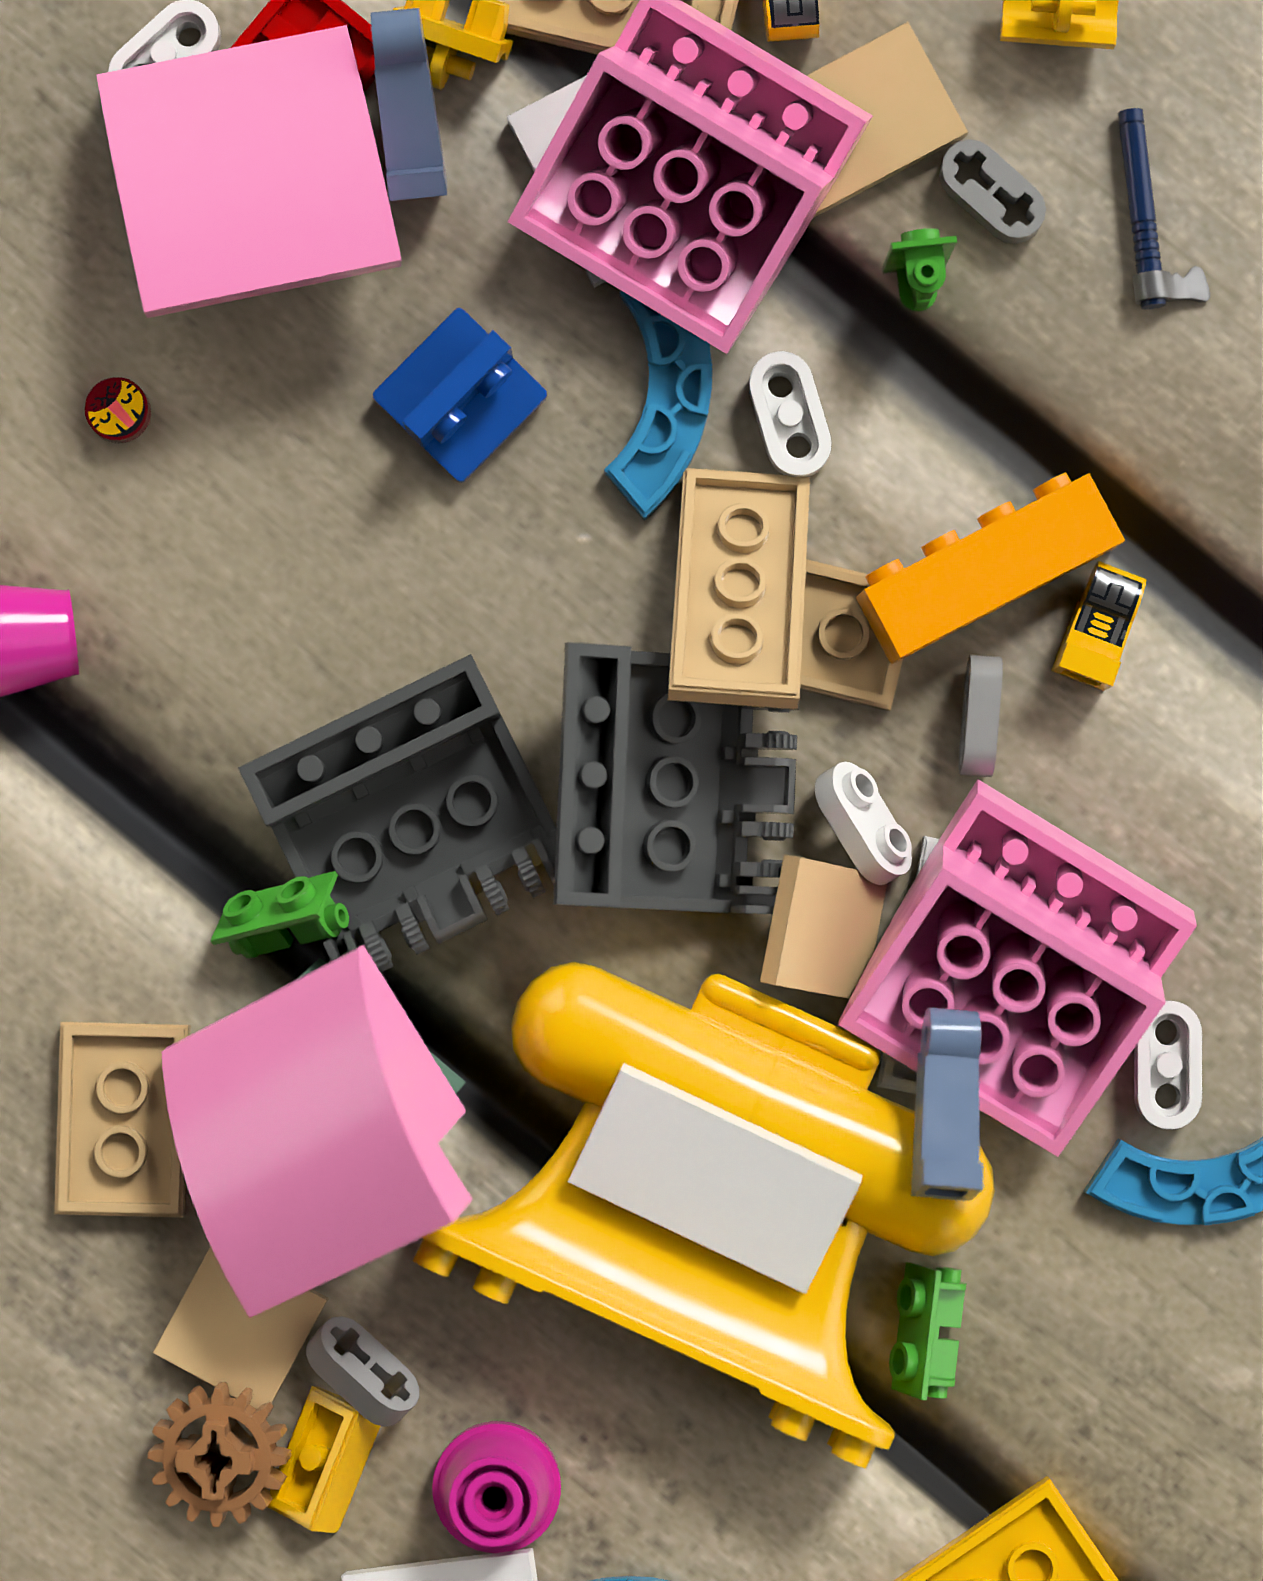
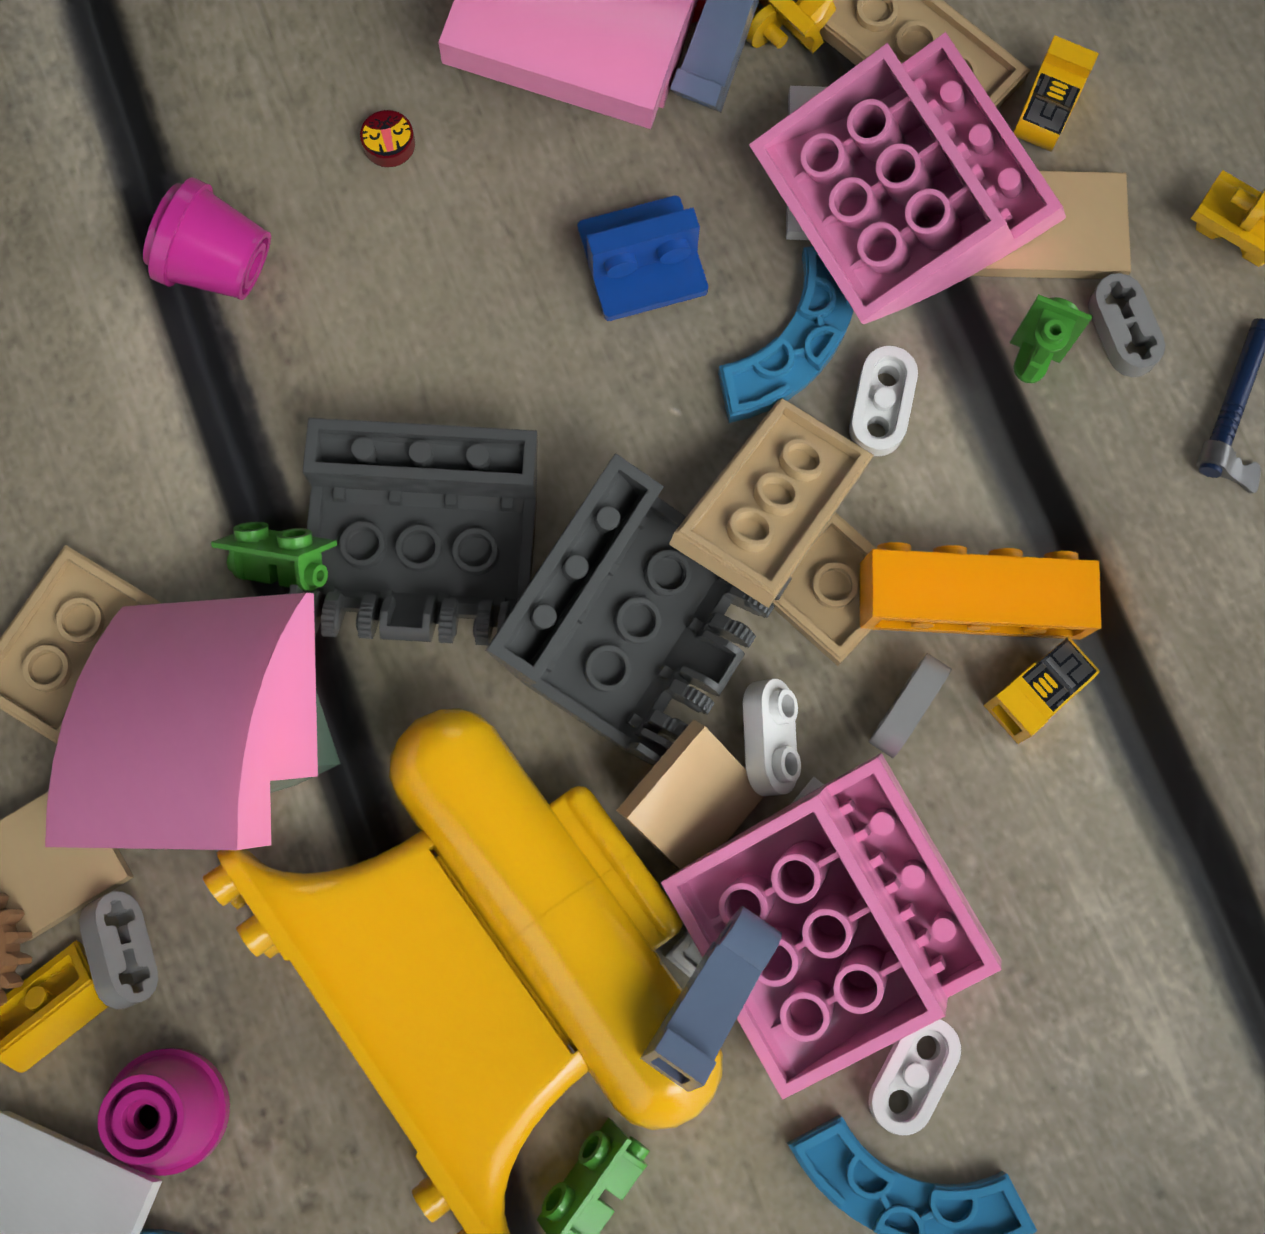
camera: 30 degrees right, 10 degrees down
white tile [568,1063,863,1294] -> none

